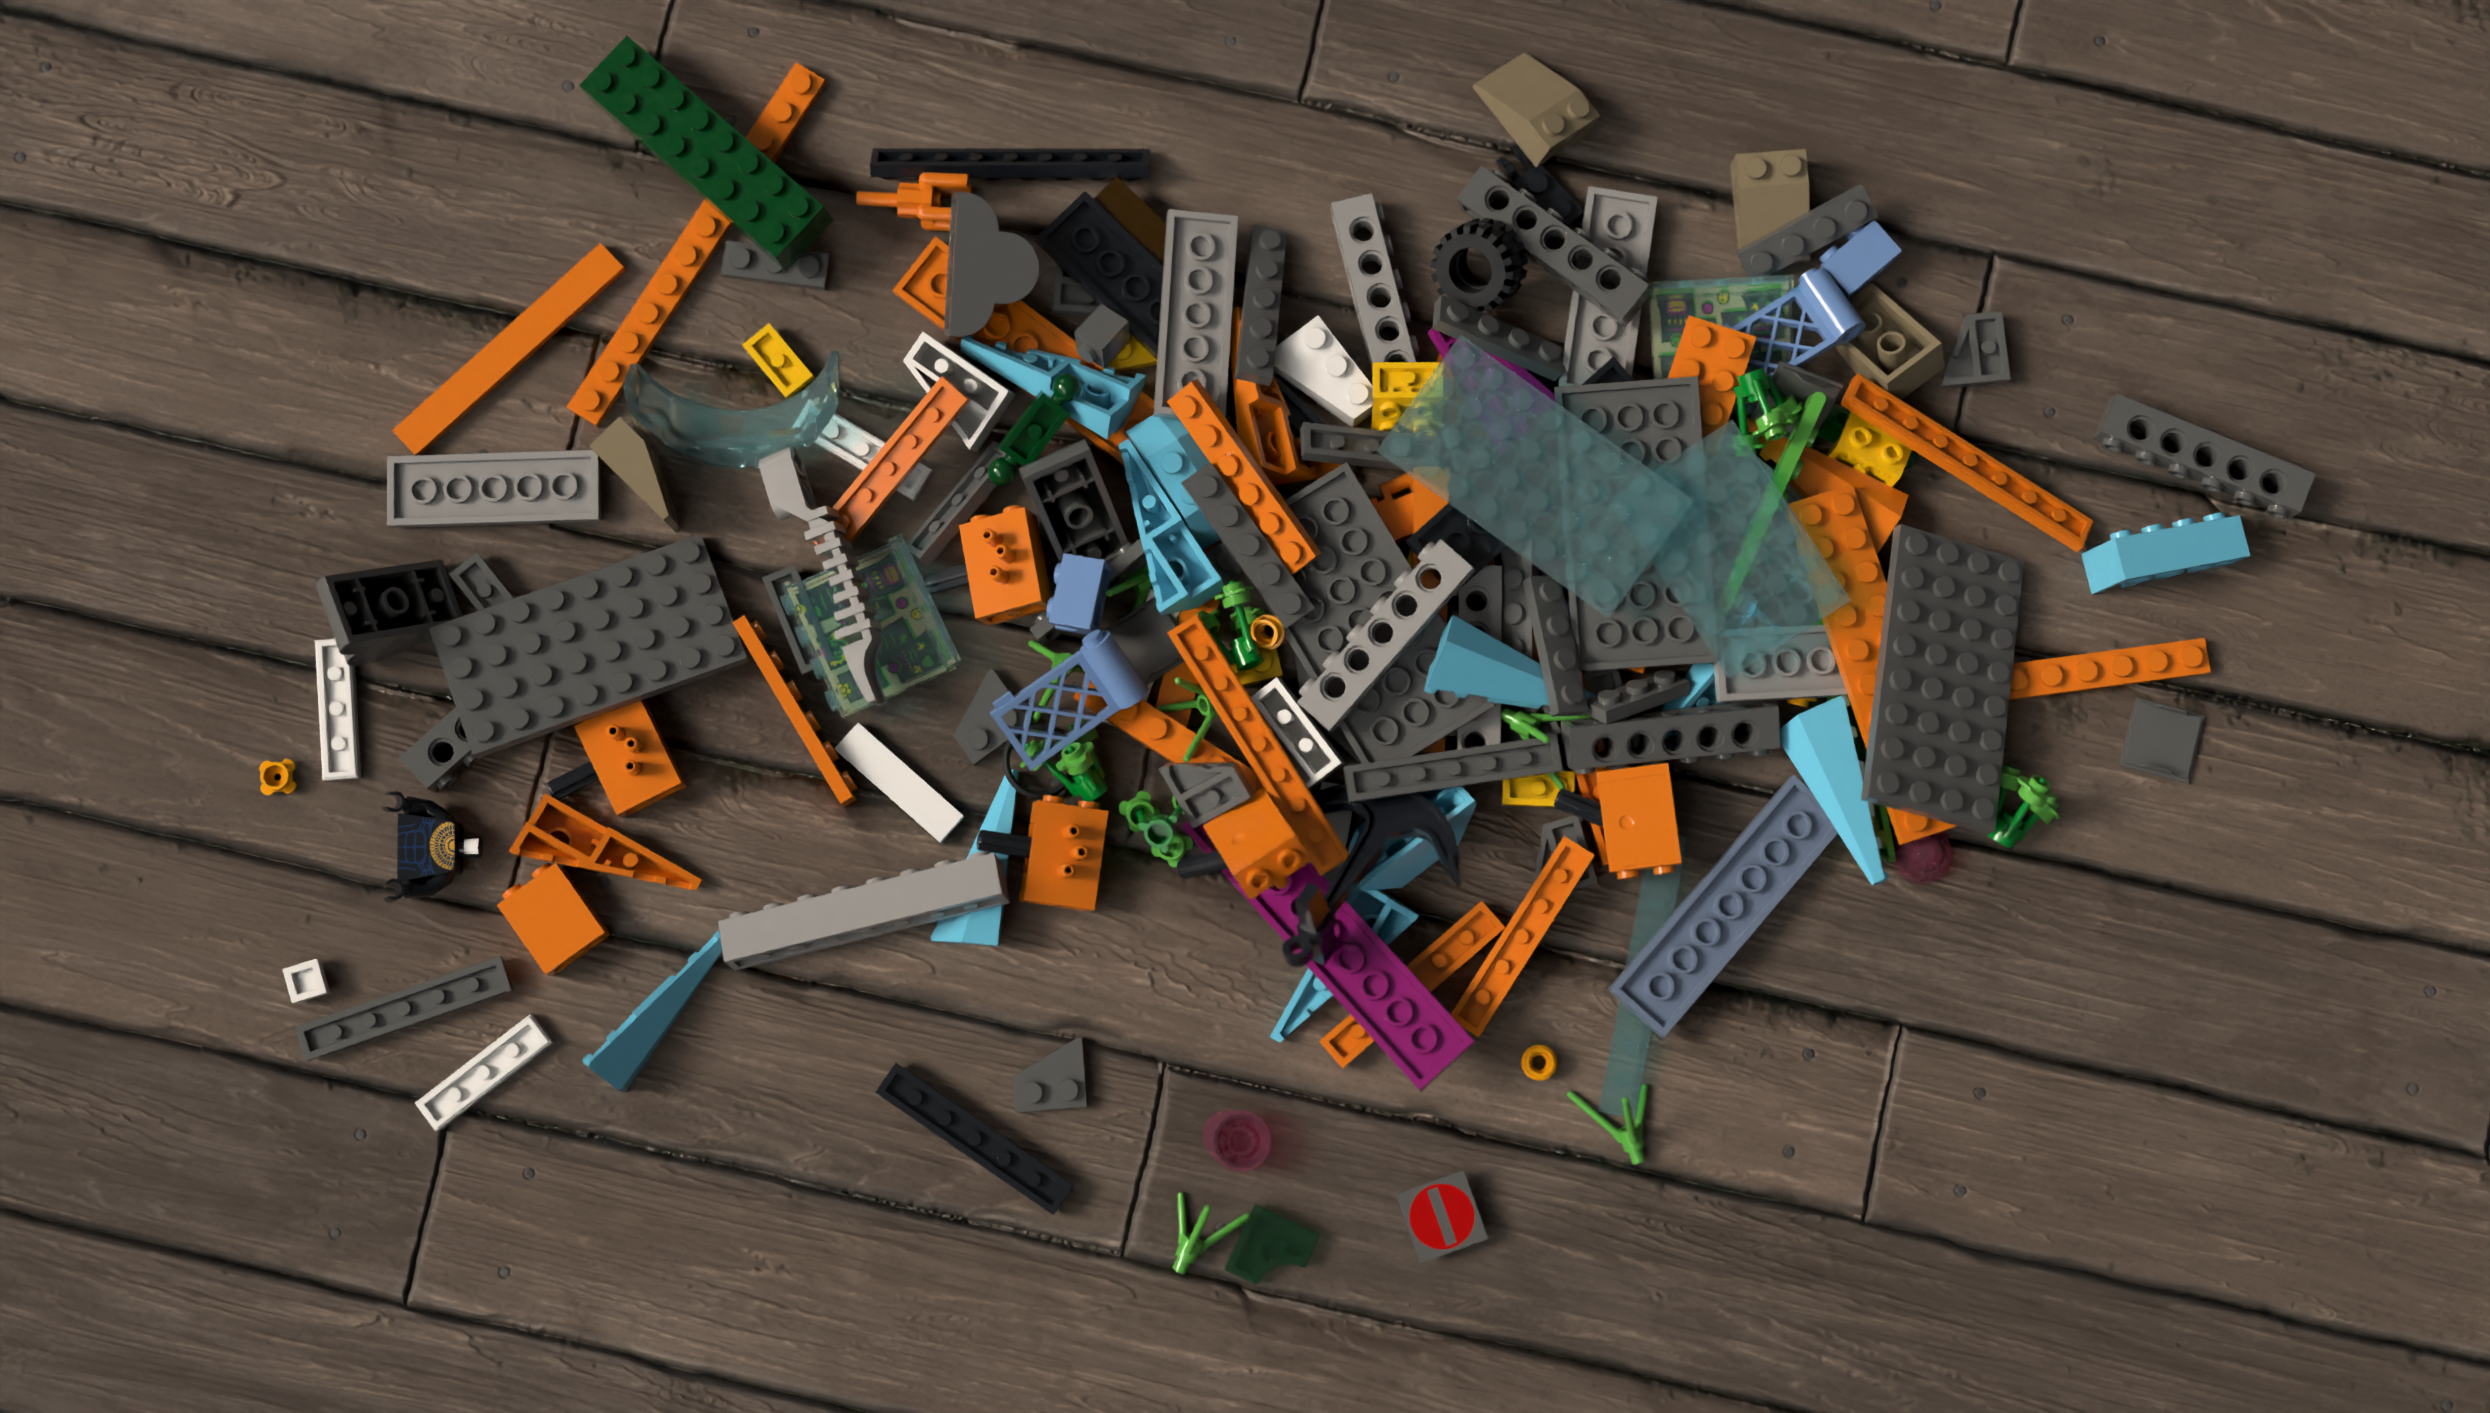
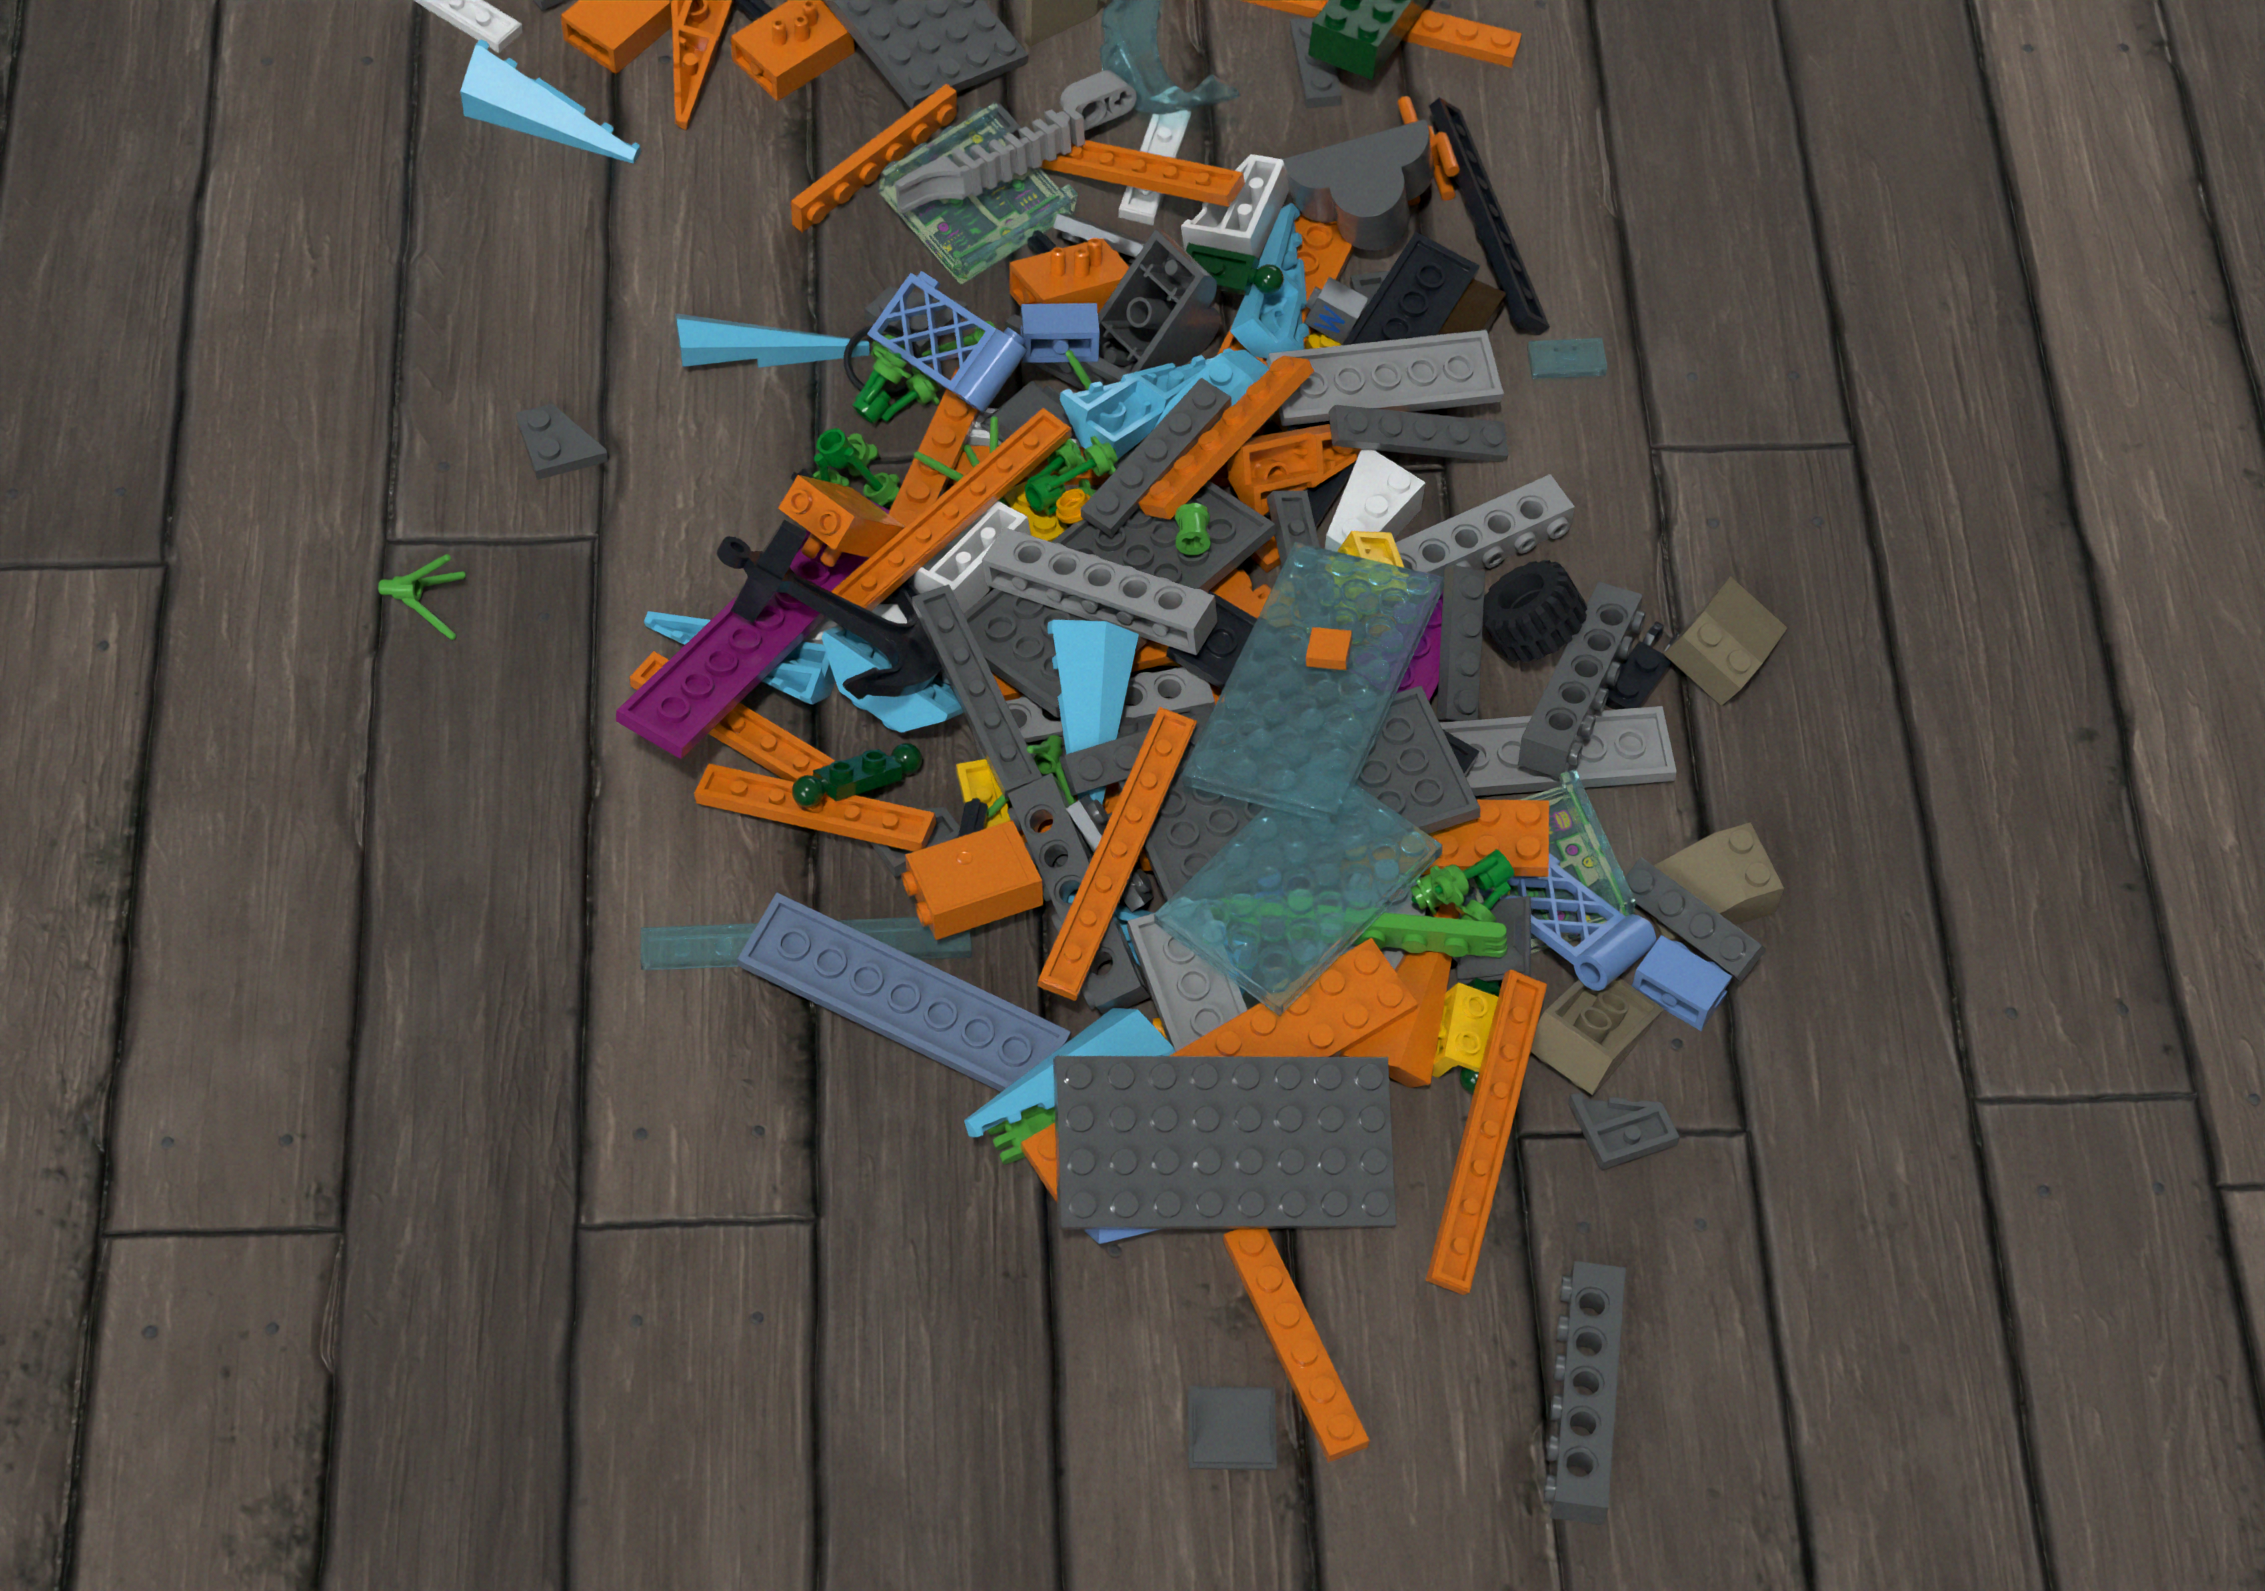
camera: 70 degrees right, 25 degrees down
light grey brick [718,851,1010,971] -> none
yellow plate [742,323,815,400] -> none
white tile [834,723,964,843] -> none
black plate [875,1063,1074,1215] -> none
orange piece [977,795,1108,912] -> none
dark grey wing [1159,763,1256,828] -> none
clear pink piece [1202,1110,1272,1172] -> none
clear green tile [1224,1203,1320,1285] -> none
piece [1396,1170,1488,1263] -> none
light orange plate [1521,1045,1557,1081] -> none
bright green plant [1567,1084,1648,1164] -> none
clear pink piece [1892,830,1952,885] -> none
plant [1987,763,2060,849] -> none
medium azure wedge [2081,512,2250,595] -> none
none -> dark green plate [792,743,922,807]
none -> orange tile [1037,706,1197,1001]
none -> bright green bush [1175,503,1211,555]
none -> orange tile [1306,627,1353,670]
none -> clear light blue plate [1527,338,1607,379]

